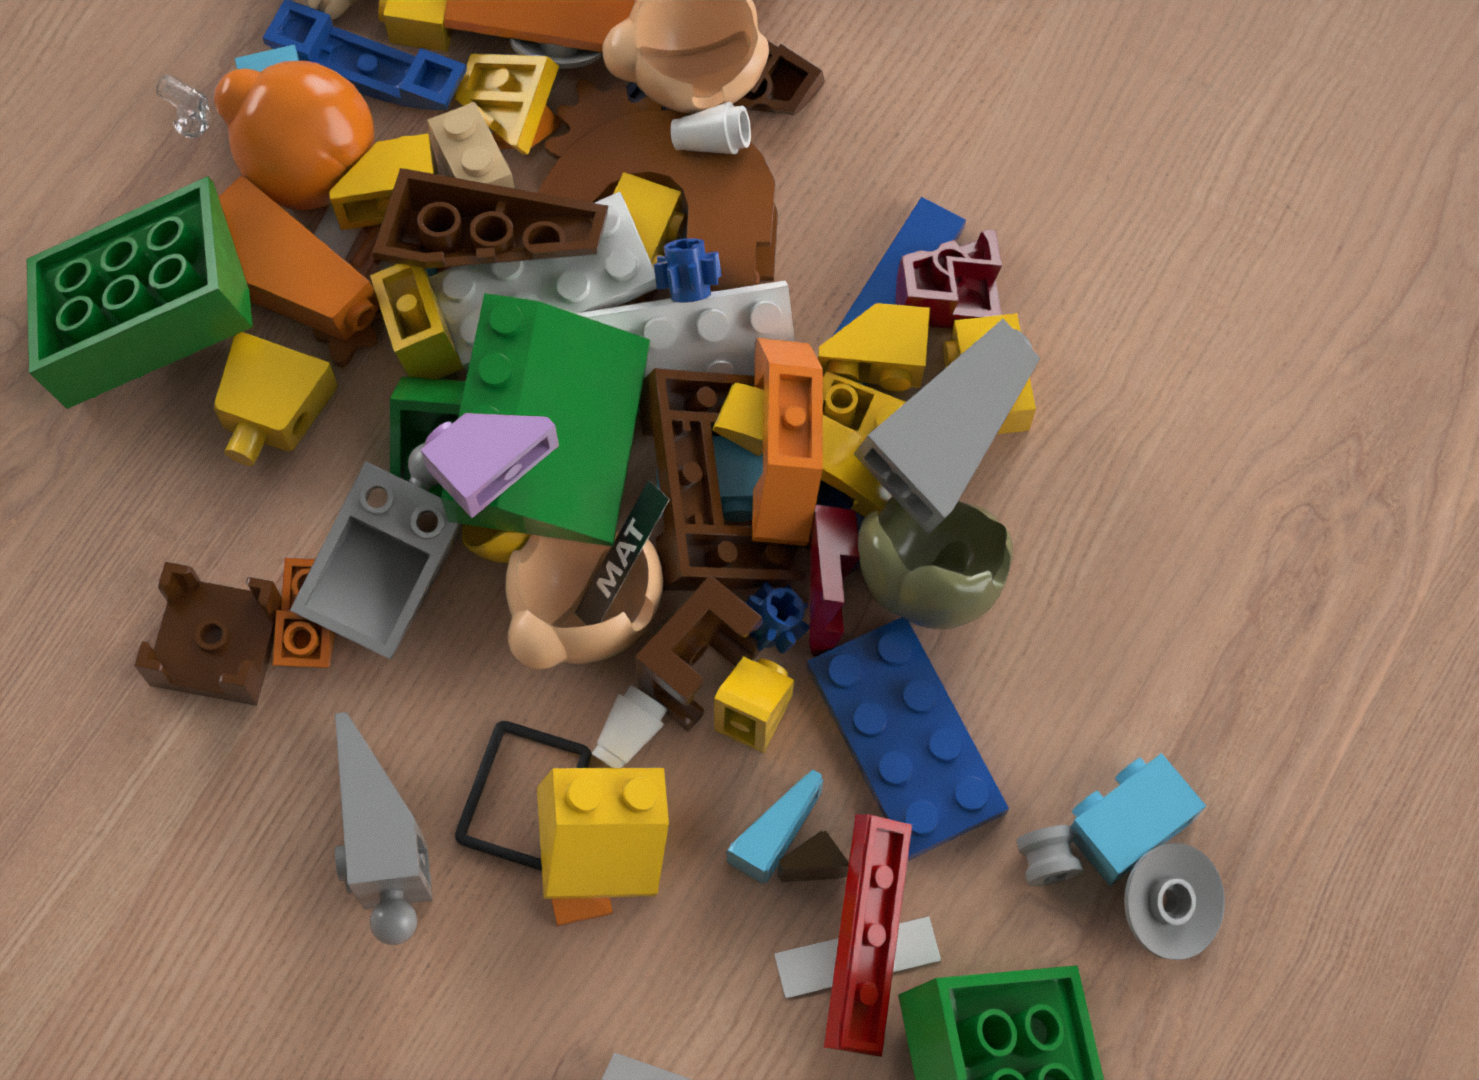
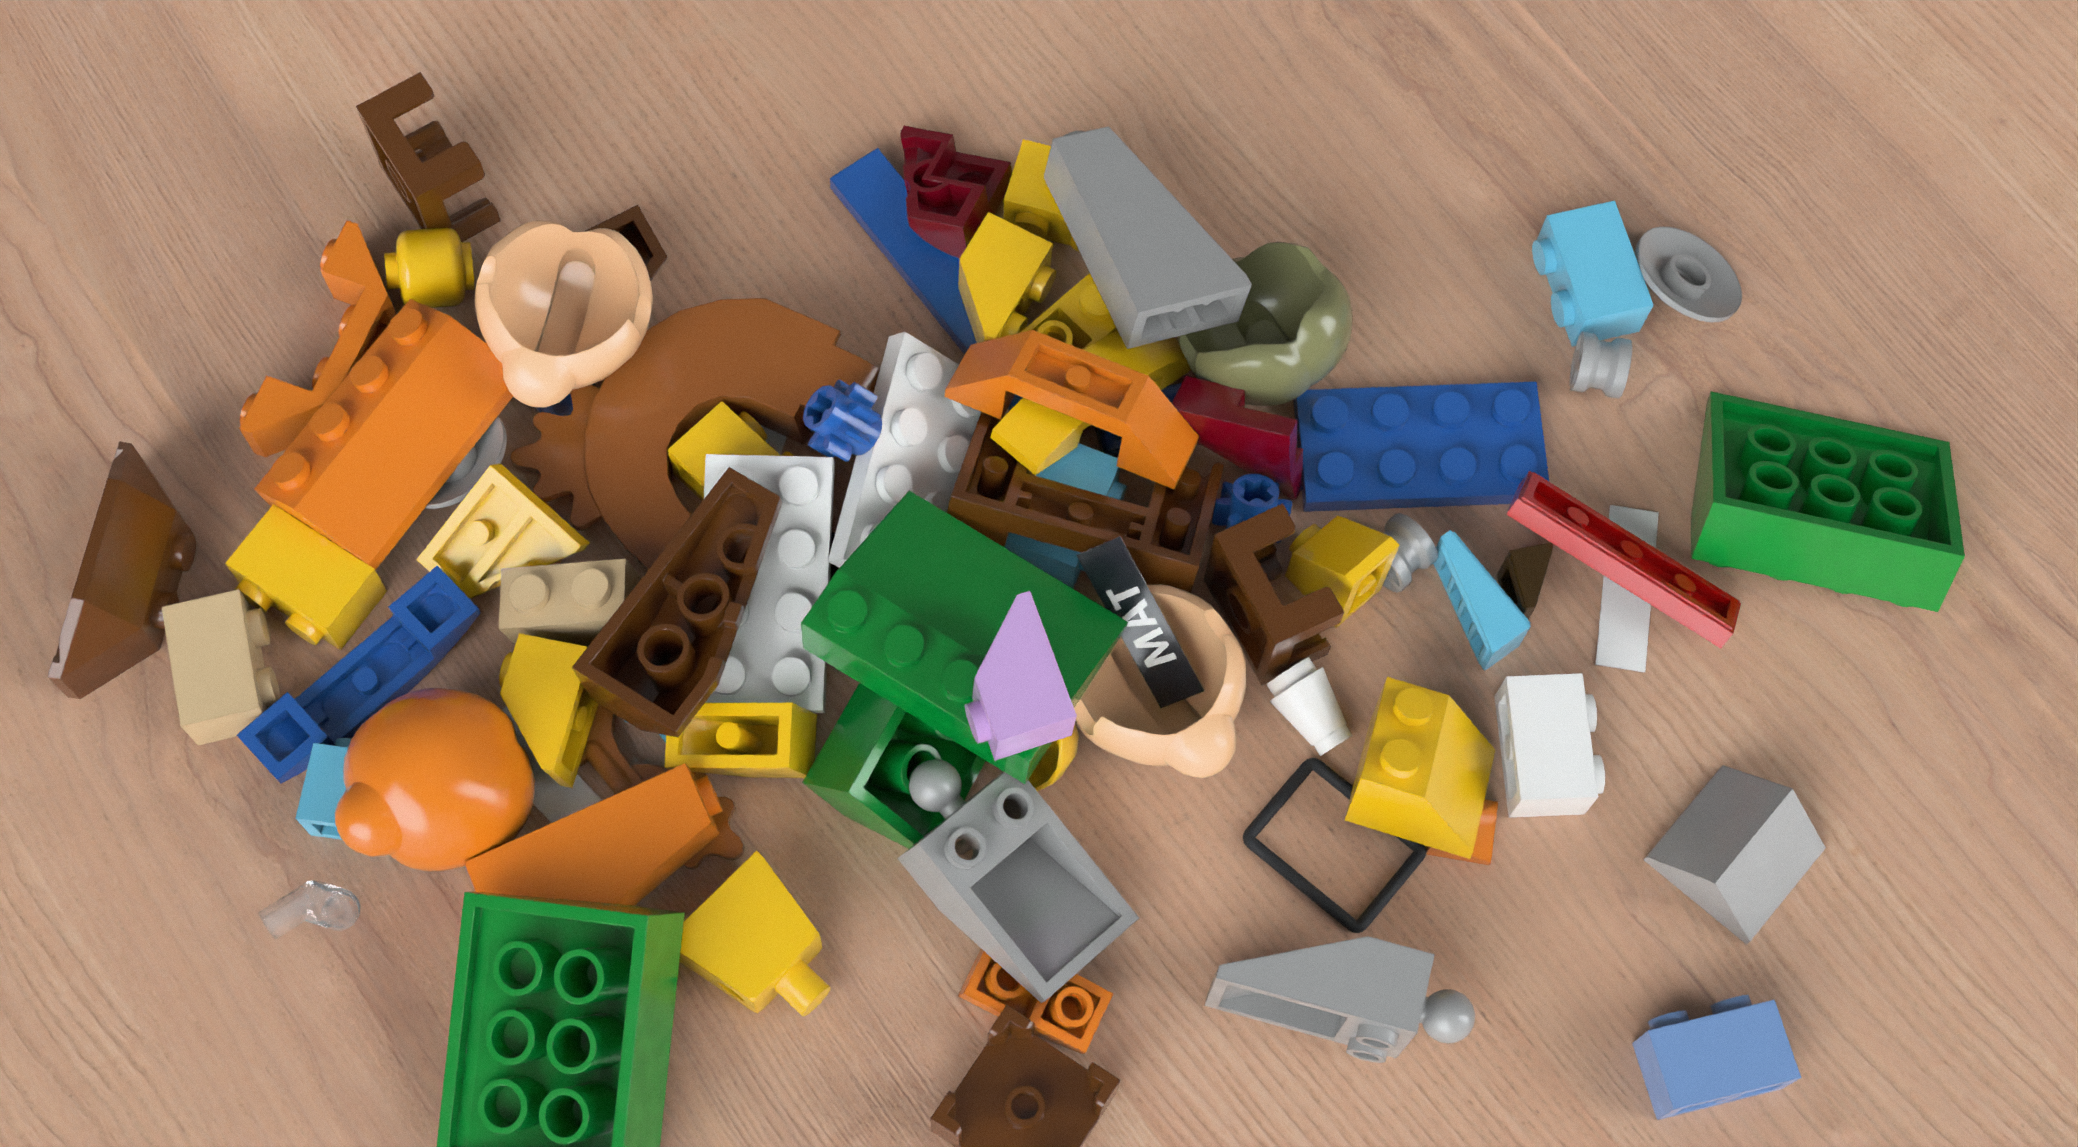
camera: 70 degrees left, 0 degrees up
white cone [671,102,751,154] -> none
none -> light grey wheel [1383,513,1438,593]
none -> white brick [1494,673,1605,818]

